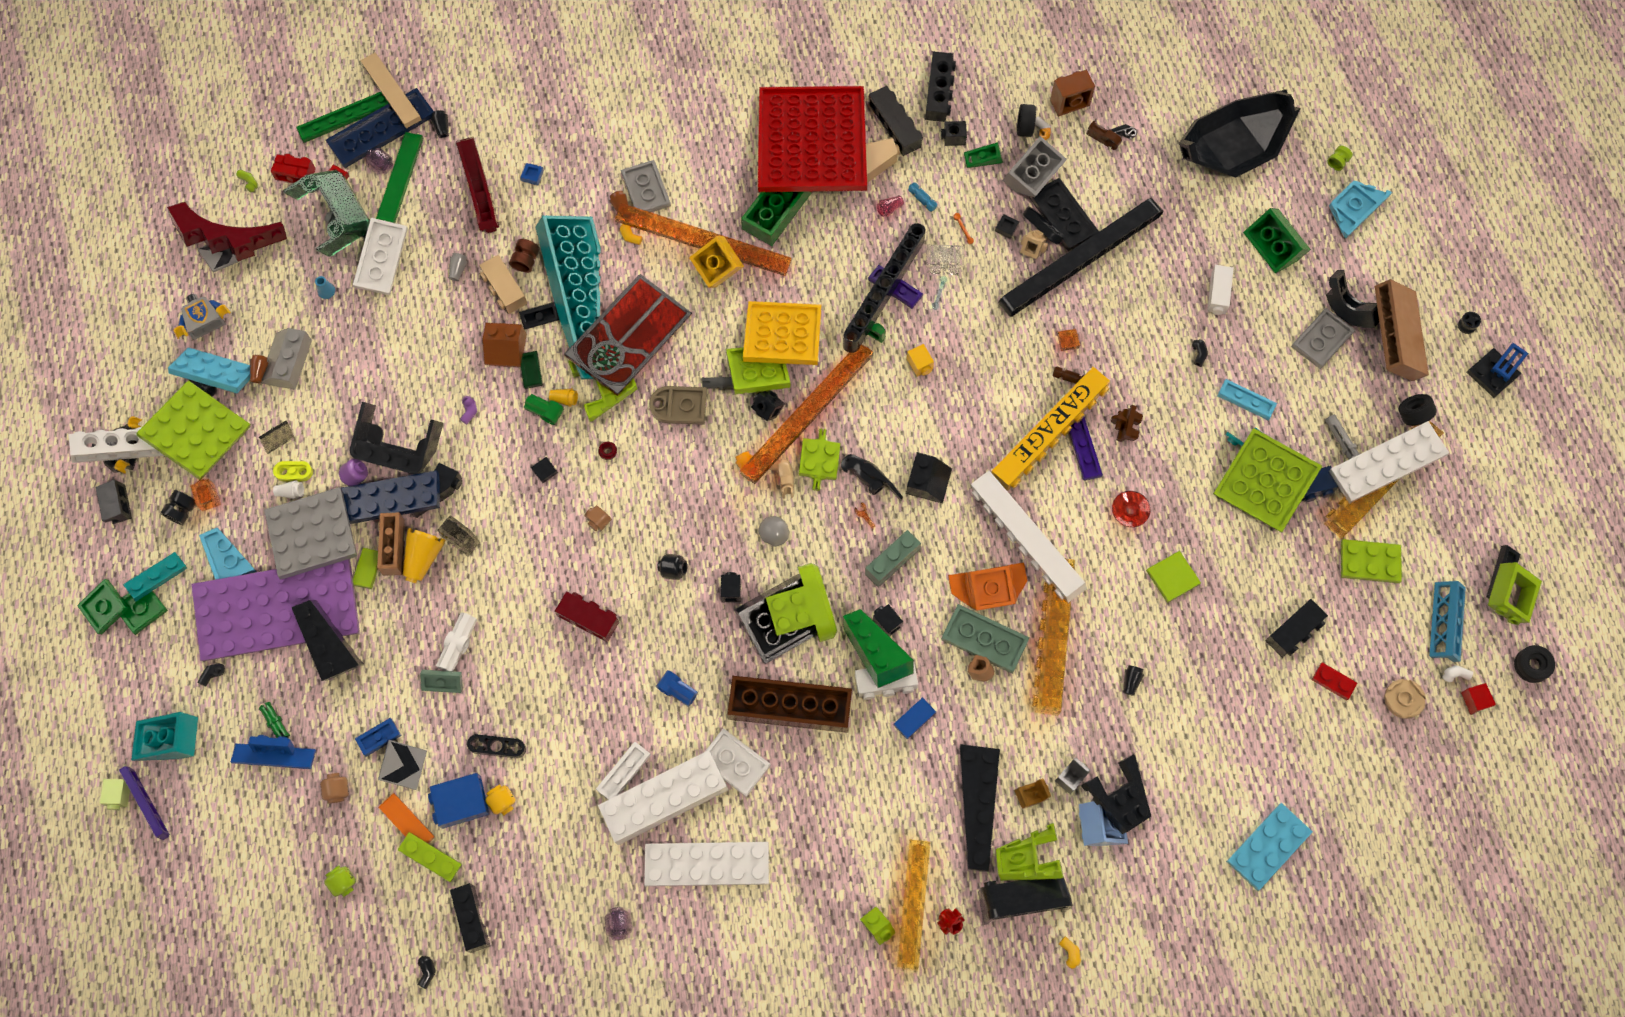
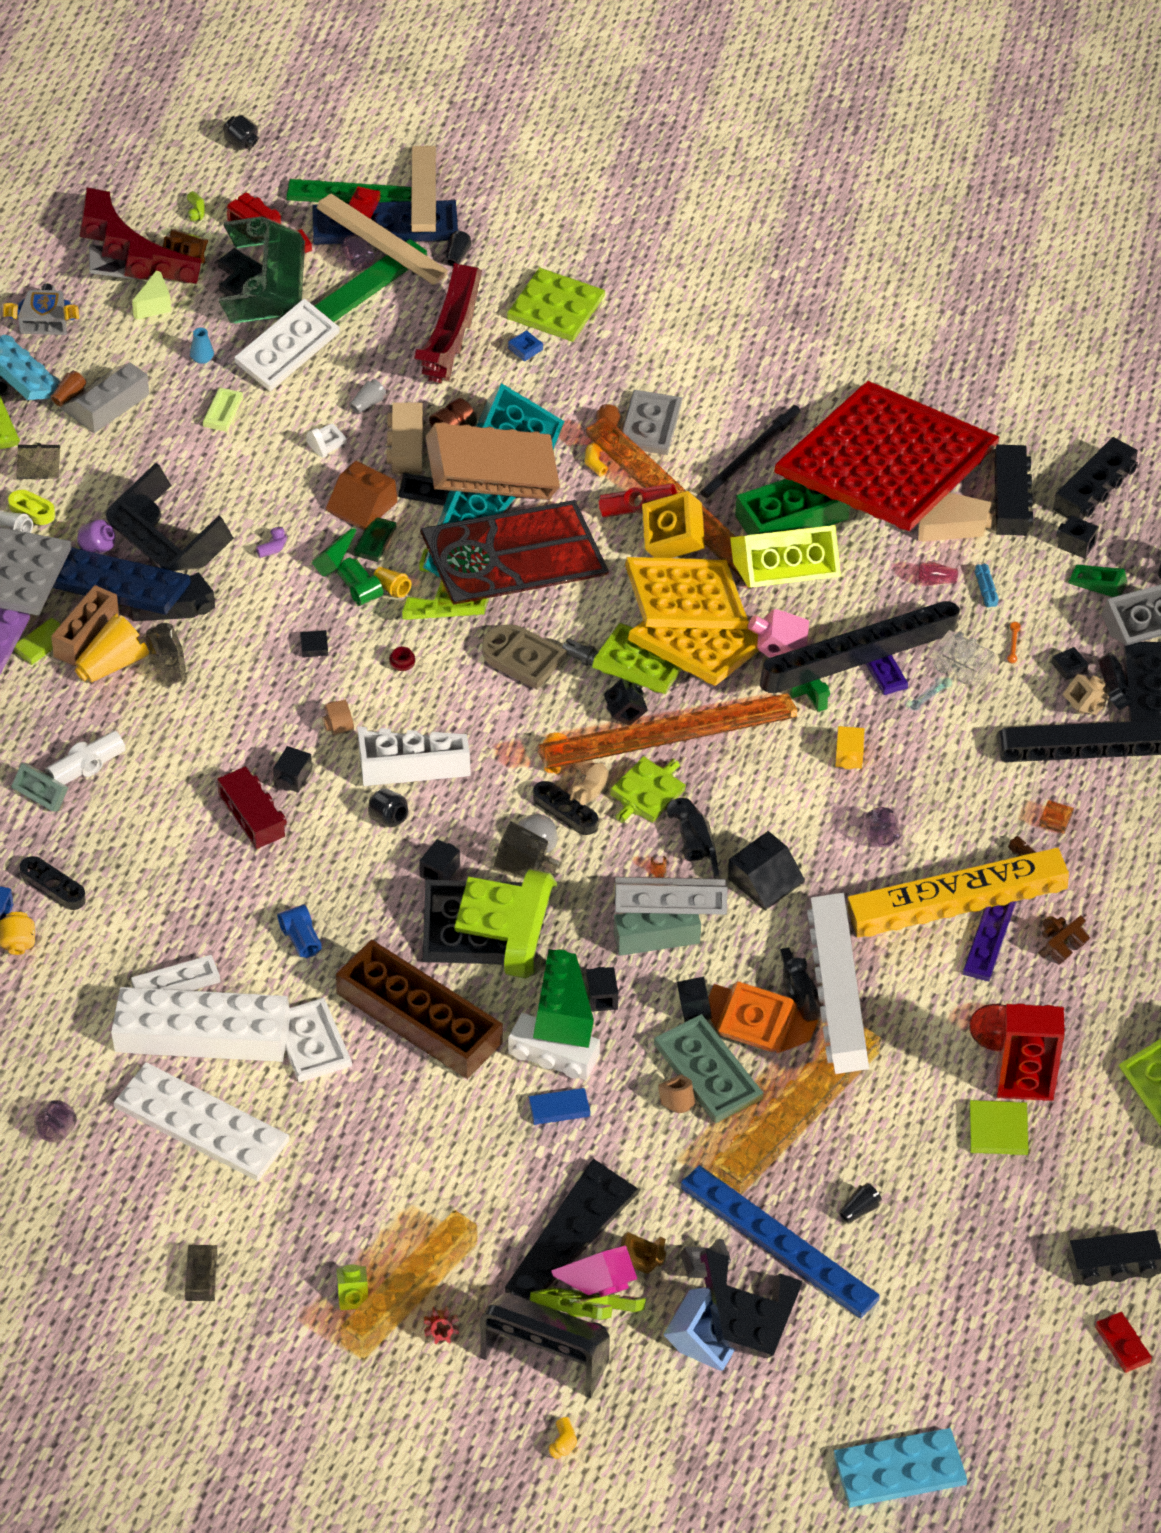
camera: 30 degrees right, 20 degrees down
none -> yellowish green slope [132,270,171,319]
none -> reddish brown hips [163,229,208,263]
none -> clear smoke plate [185,1245,218,1301]
none -> yellowish green tile [203,387,243,432]
none -> black plate [218,248,270,302]
none -> black head [223,115,259,150]
none -> black brick [273,746,312,793]
none -> white tile [306,423,347,458]
none -> green slope [312,528,357,577]
none -> tan tile [317,194,449,285]
none -> red plate [349,187,381,219]
none -> white wedge [357,726,471,786]
none -> medium nougat brick [425,422,560,499]
none -> clear smoke torso [493,821,560,879]
none -> lime plate [507,267,605,342]
none -> black beam [533,781,598,835]
none -> dark pink slope [552,1246,637,1297]
none -> red piece [598,483,678,518]
none -> light grey fence [615,877,728,915]
none -> yellow plate [625,557,748,630]
none -> black brick [677,976,712,1022]
none -> blue plate [680,1165,880,1319]
none -> black bar [700,405,800,499]
none -> neon yellow slope [730,525,841,588]
none -> bright pink torso [748,609,809,658]
none -> black animal [780,947,820,1022]
none -> head [863,807,901,847]
none -> red brick [996,1003,1065,1101]

